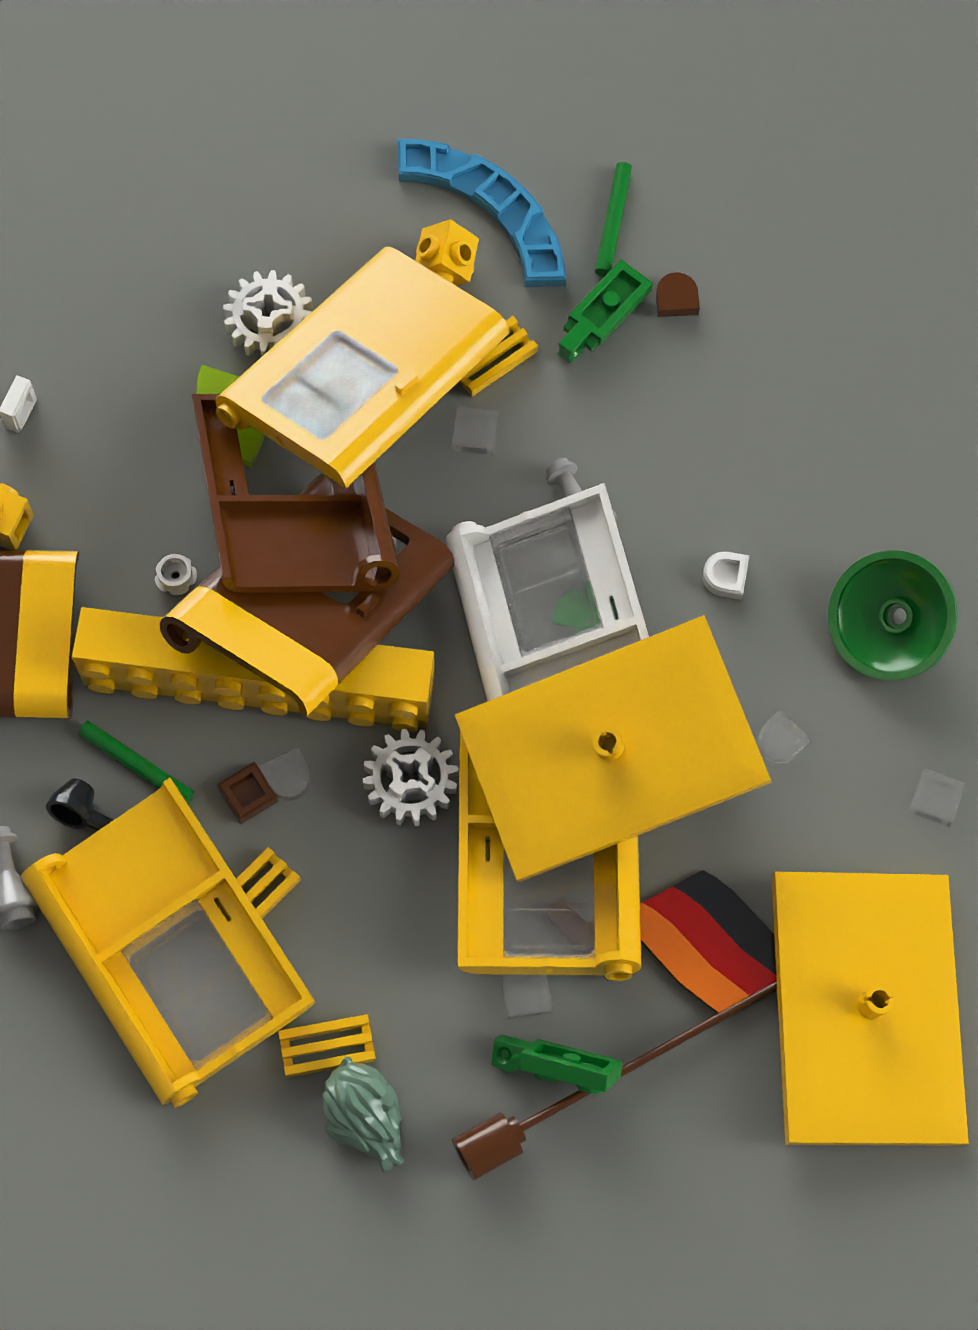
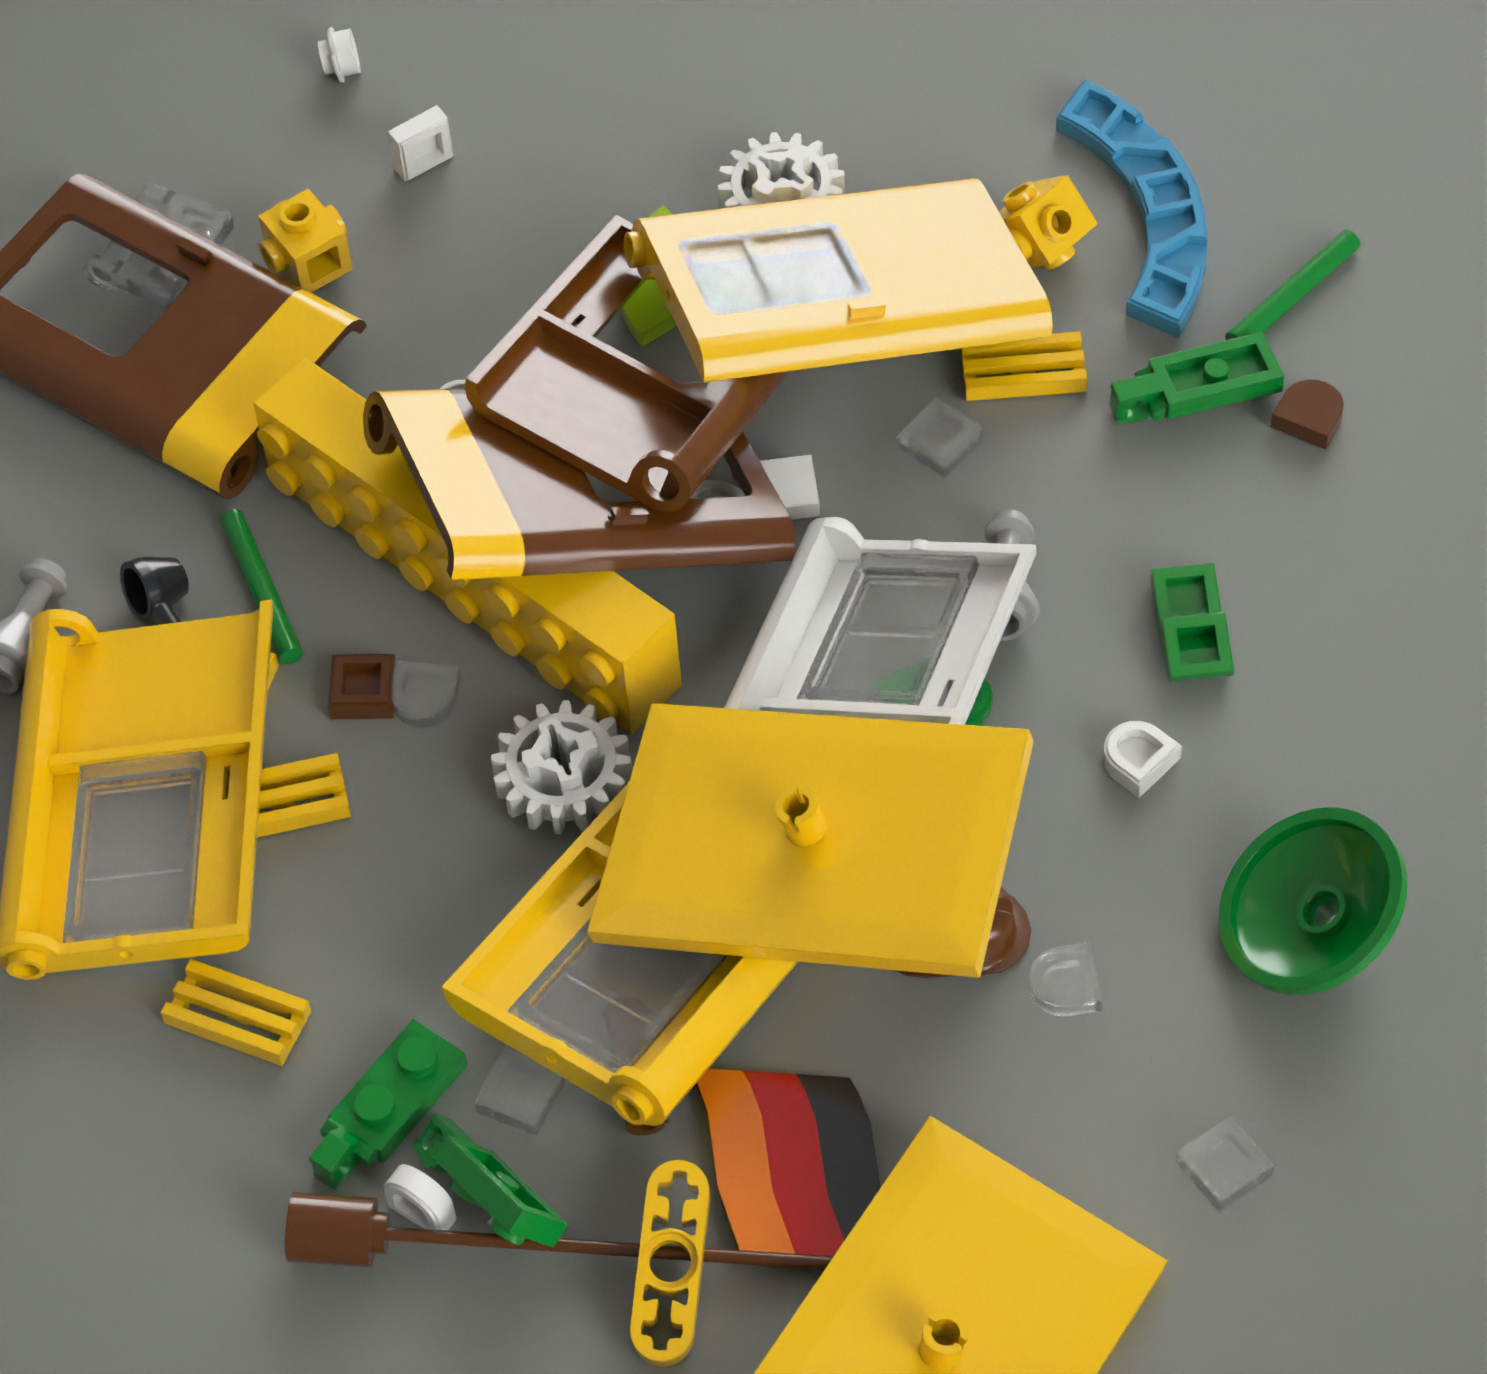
camera: 40 degrees right, 15 degrees down
sand green hair [323,1057,405,1172] -> none
none -> green hinge [309,1019,468,1190]
none -> white tile [384,1164,457,1230]
none -> yellow beam [630,1160,710,1367]
none -> white tile [760,454,820,520]
none -> green slope [1150,563,1234,682]

